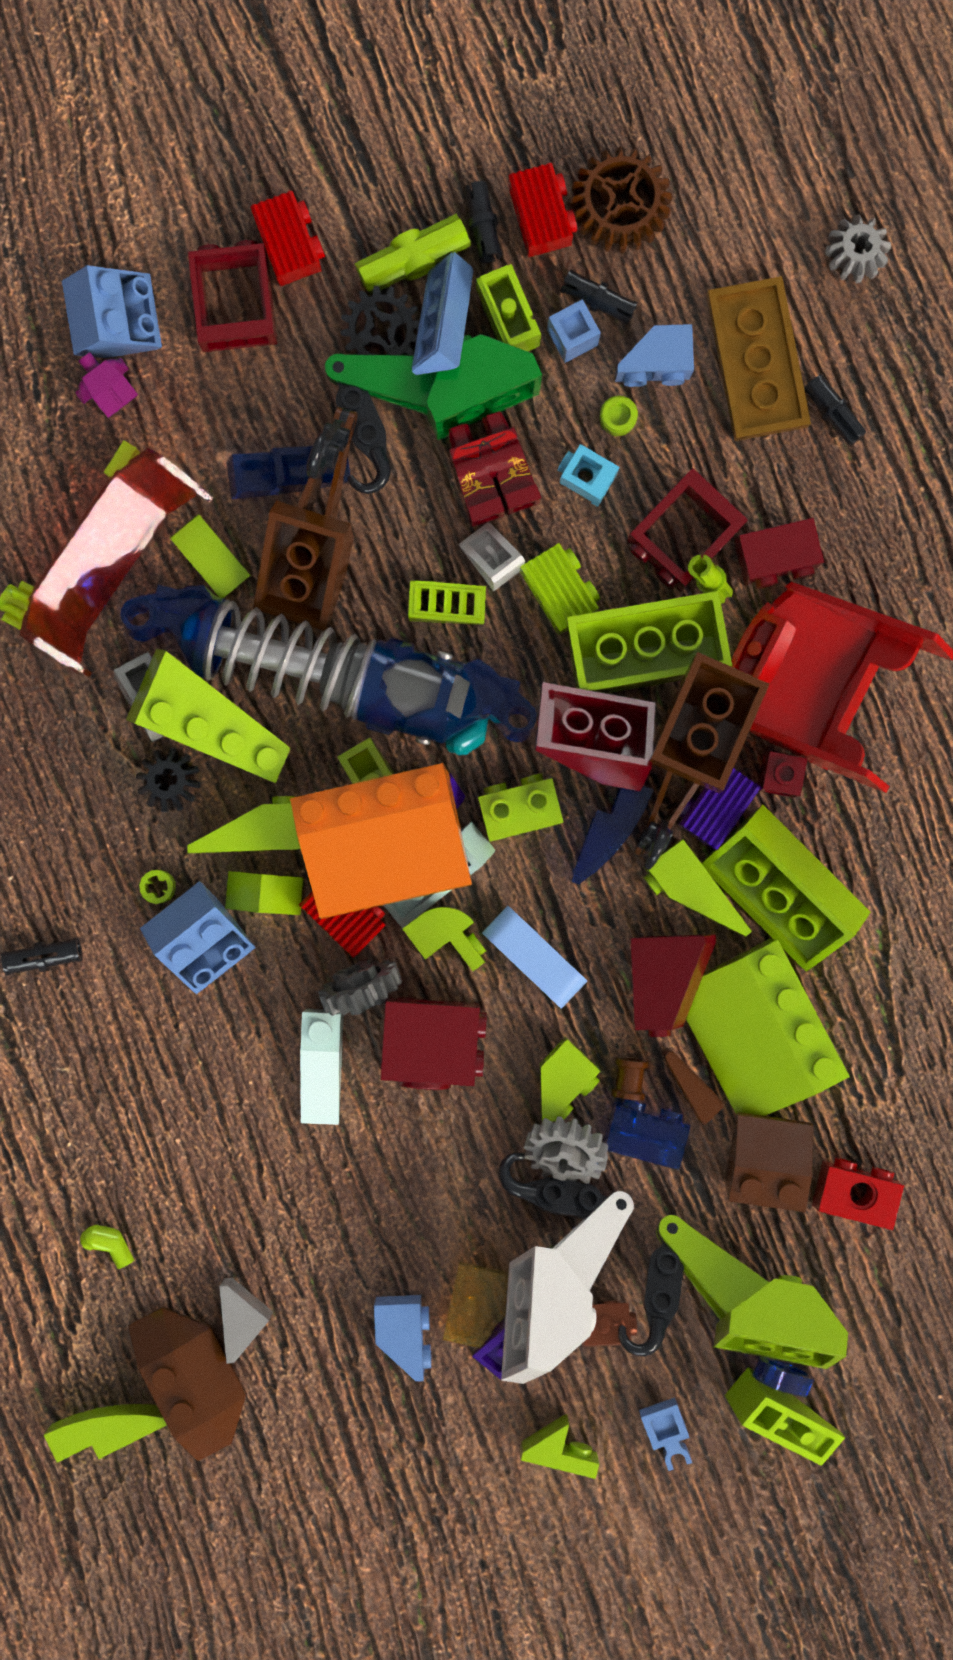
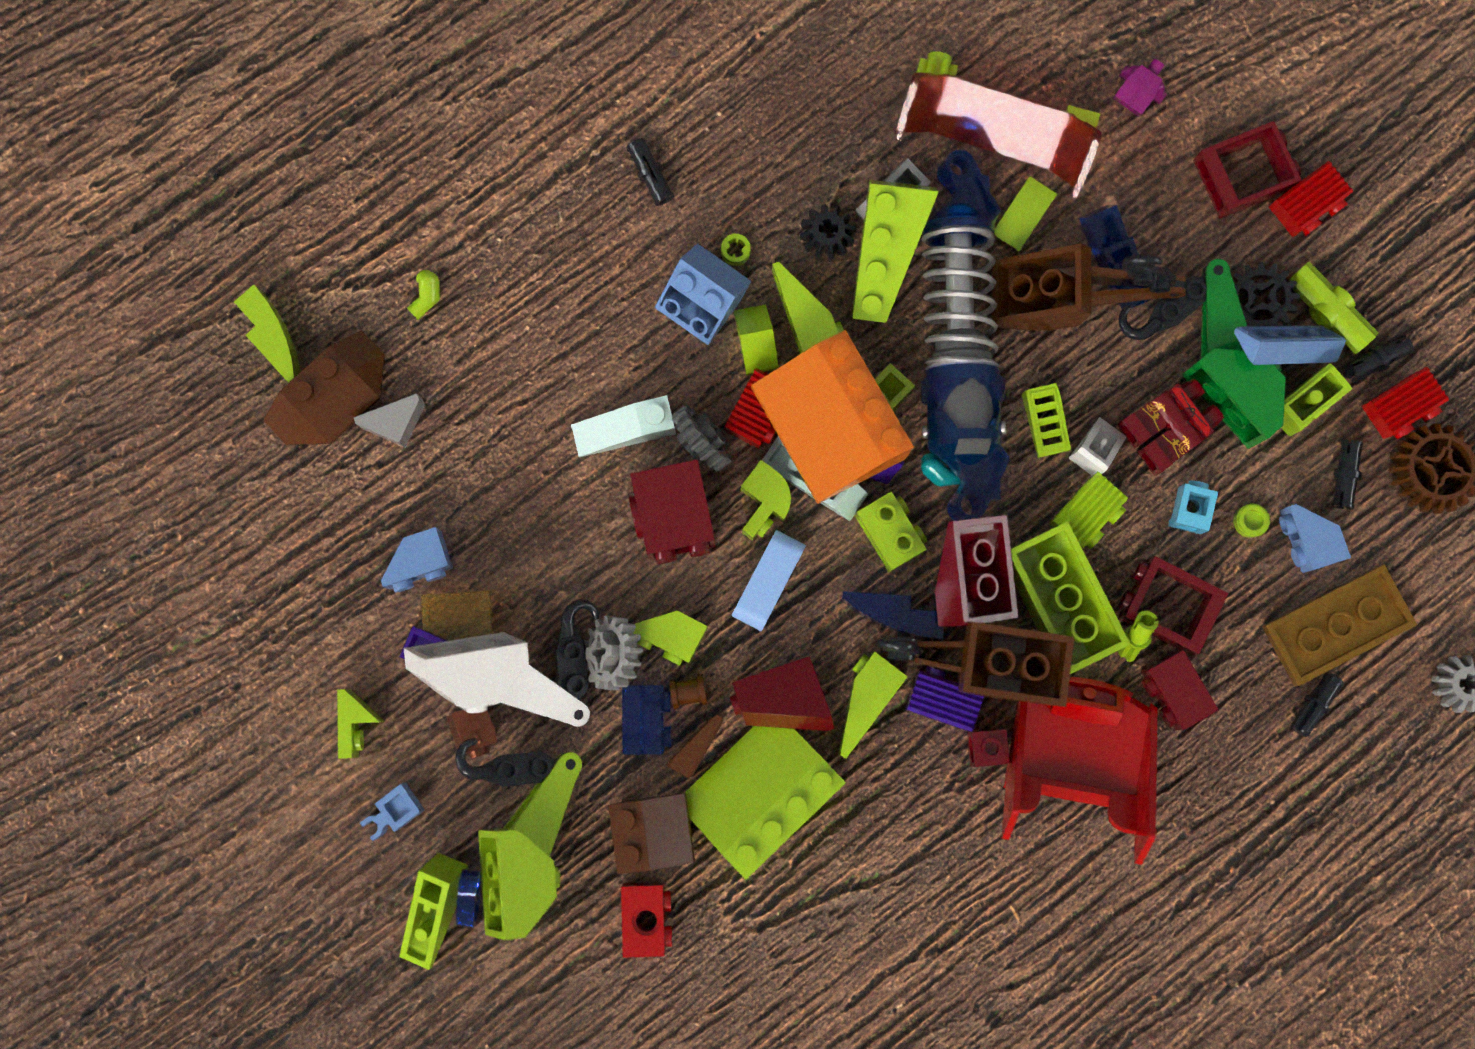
camera: 75 degrees right, 5 degrees down
medium blue slope [62,265,162,358] -> none
medium blue brick [547,299,601,363] -> none
lime slope [701,804,871,972] -> none

